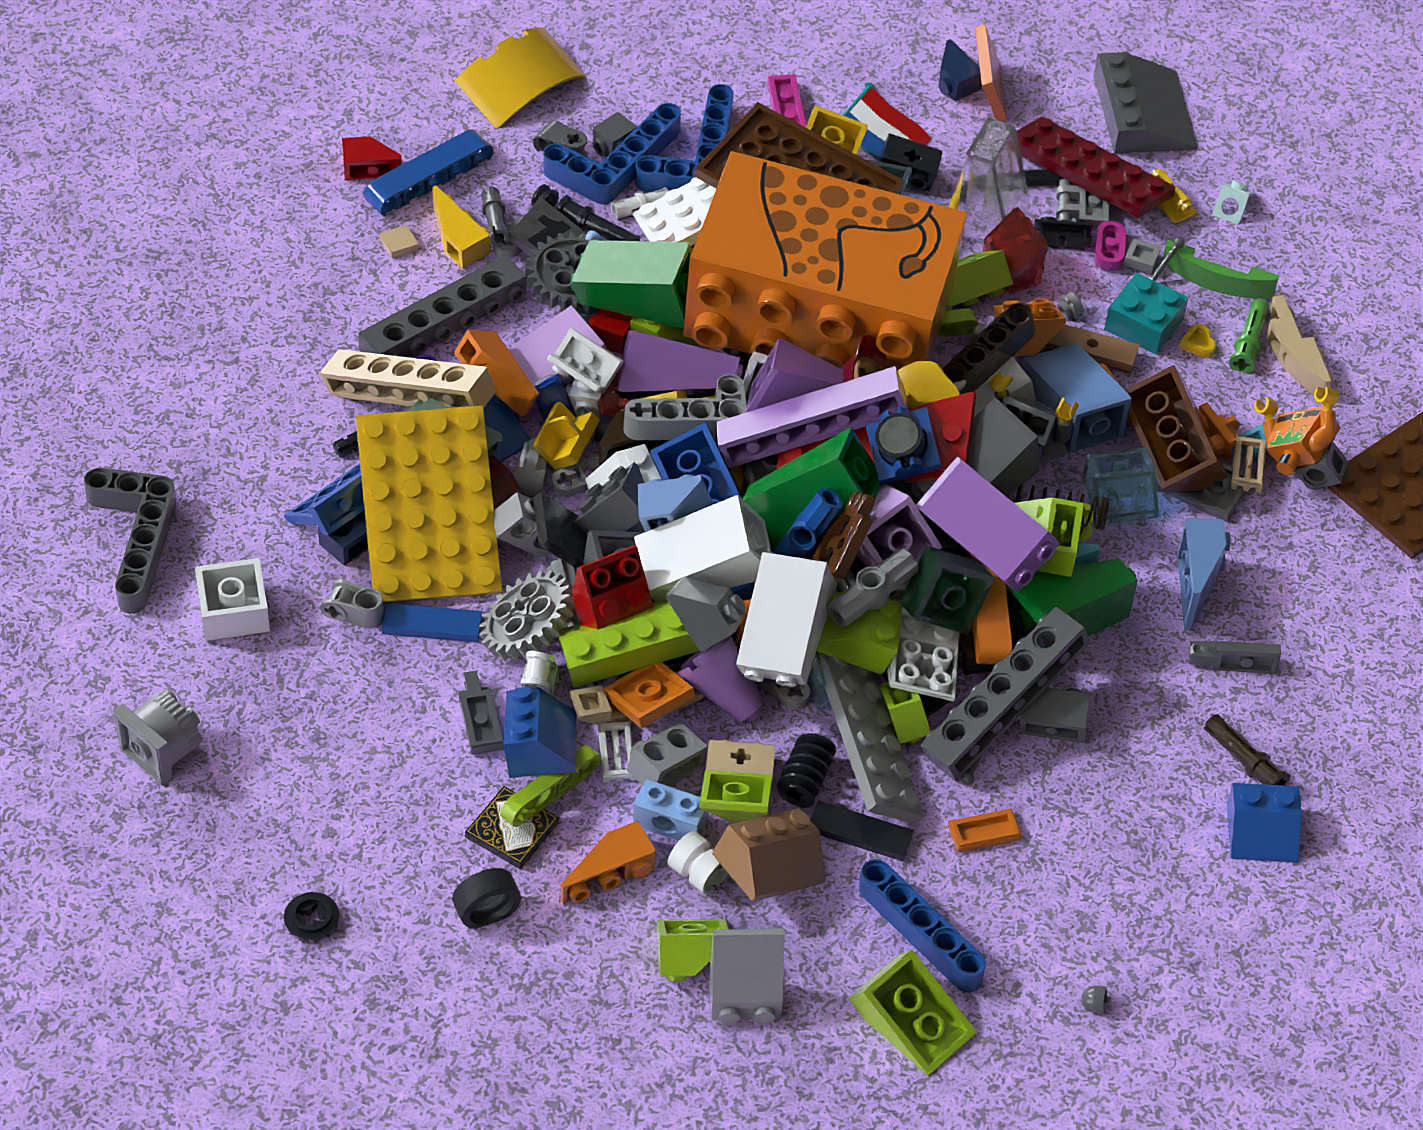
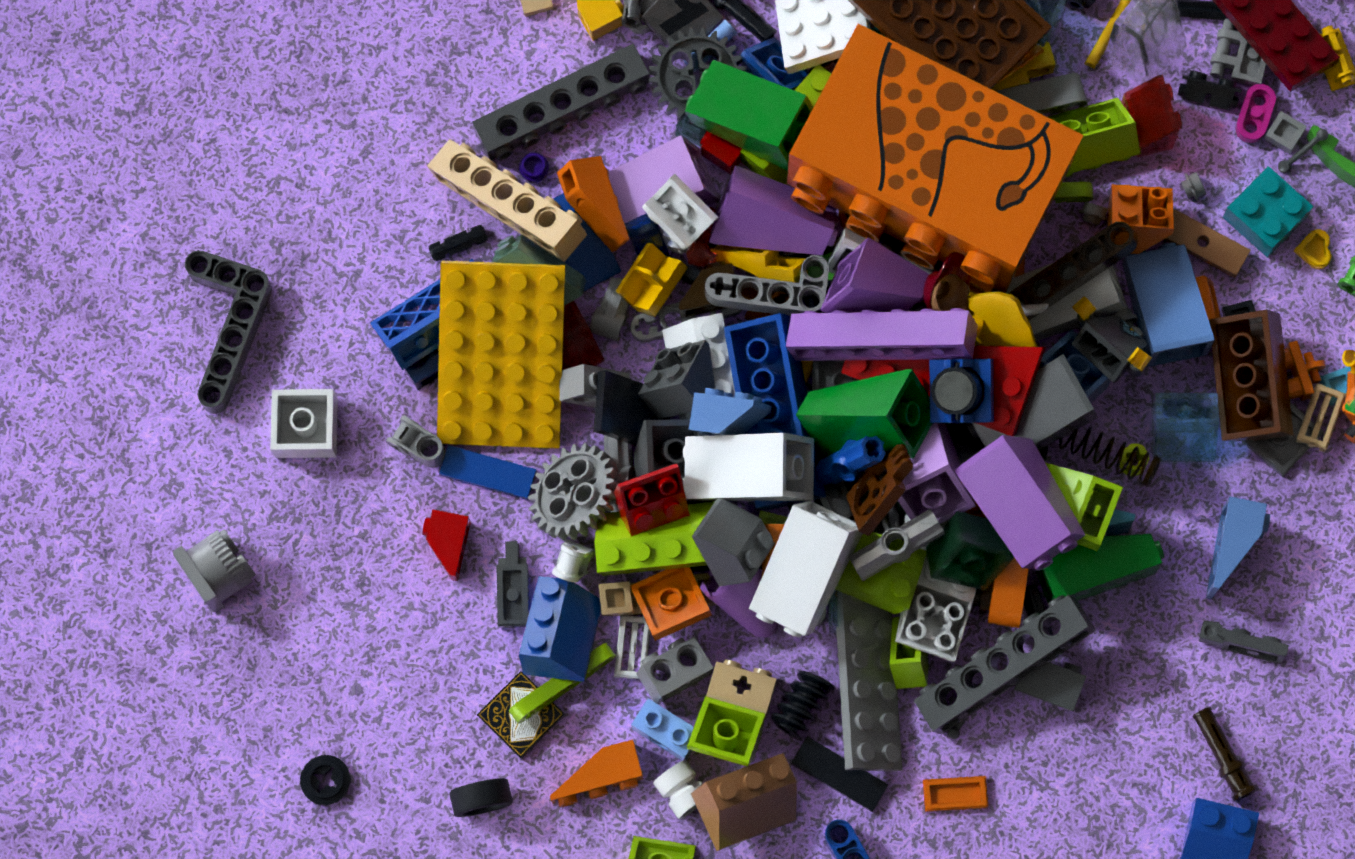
camera: 20 degrees right, 25 degrees up
none -> red slope [422,509,471,581]

